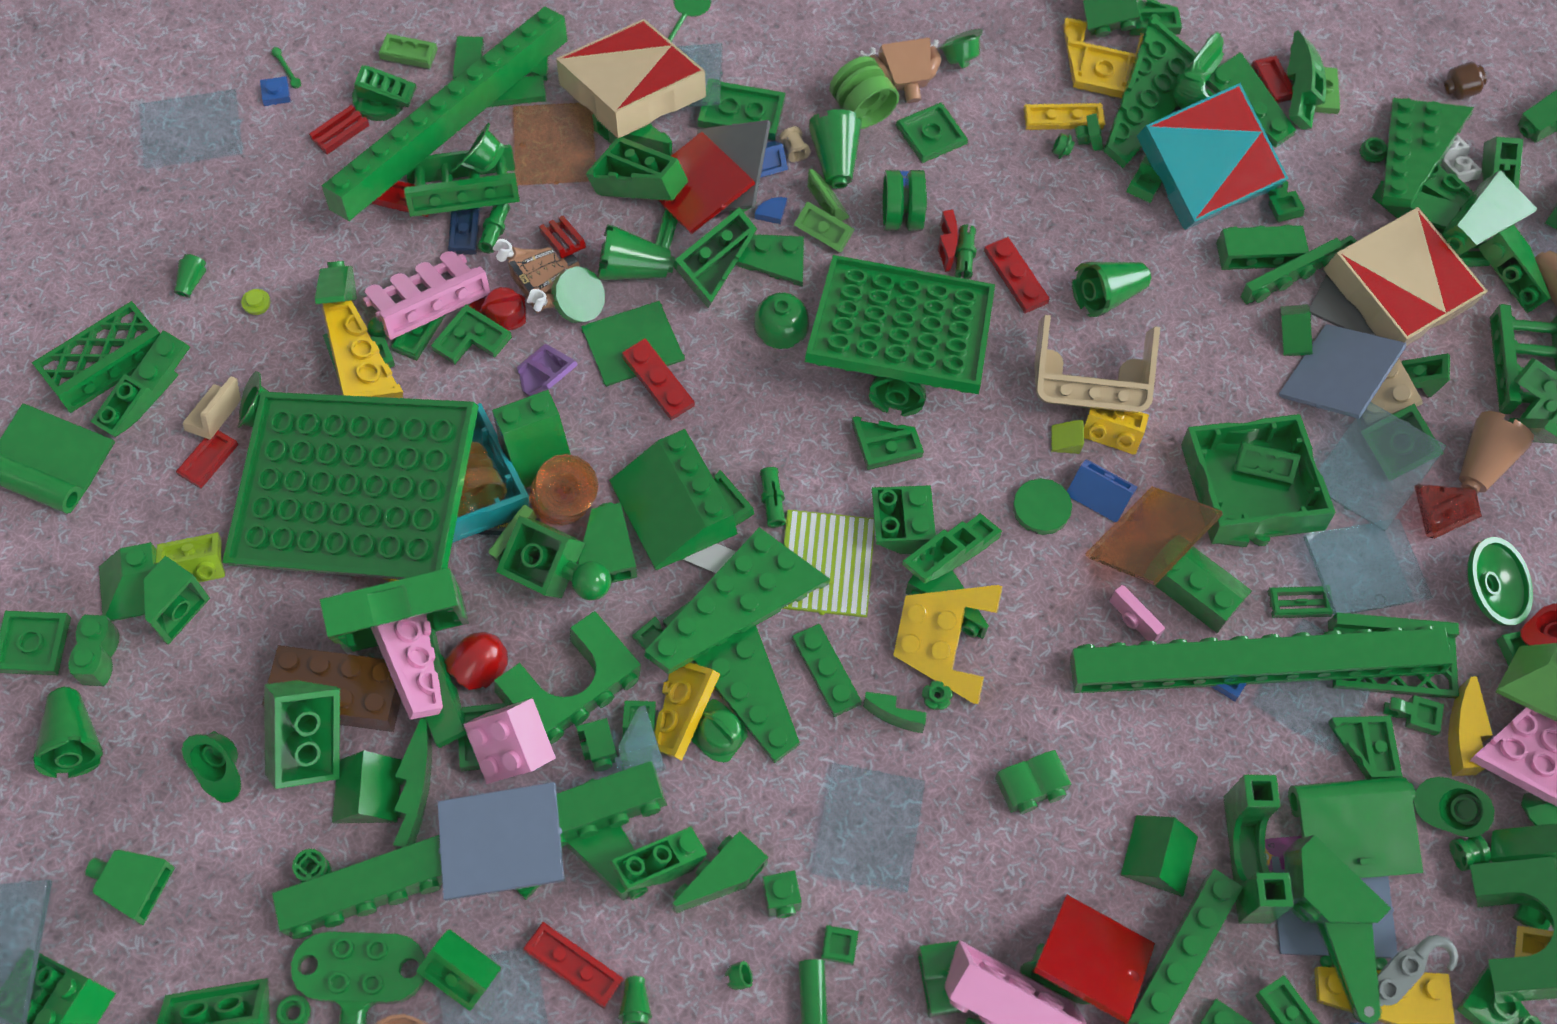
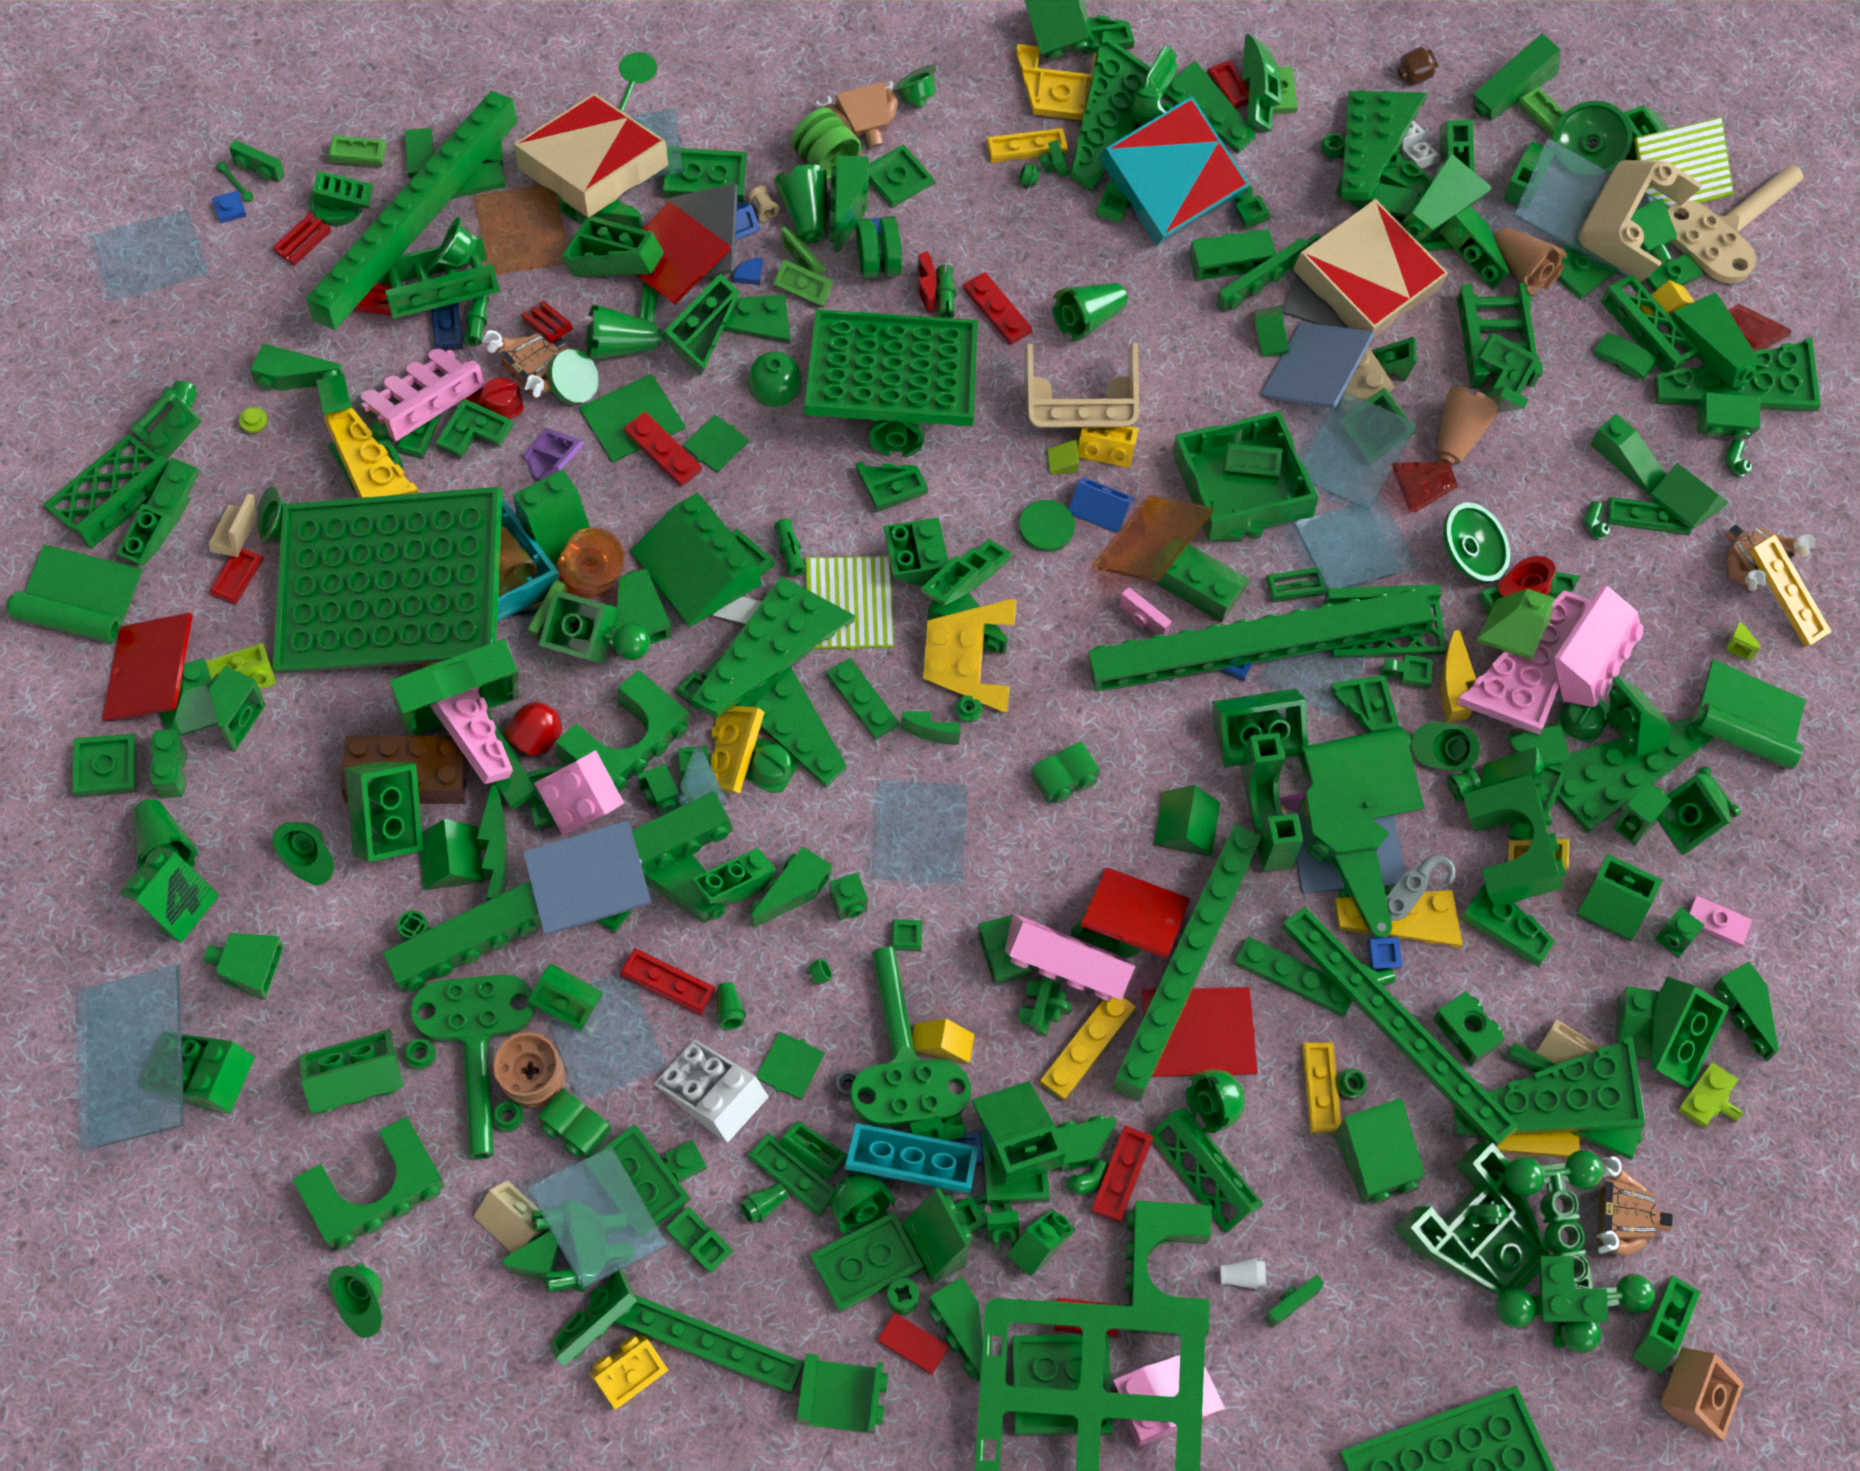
camera: 10 degrees left, 0 degrees up
none -> red piece [102,612,193,722]
none -> green panel [119,846,220,943]
none -> green plate [130,386,202,459]
none -> green plate [229,139,285,182]
none -> green slope [250,343,344,391]
none -> green piece [683,415,749,473]
none -> green slope [830,156,869,253]
none -> green slope [1212,688,1308,767]

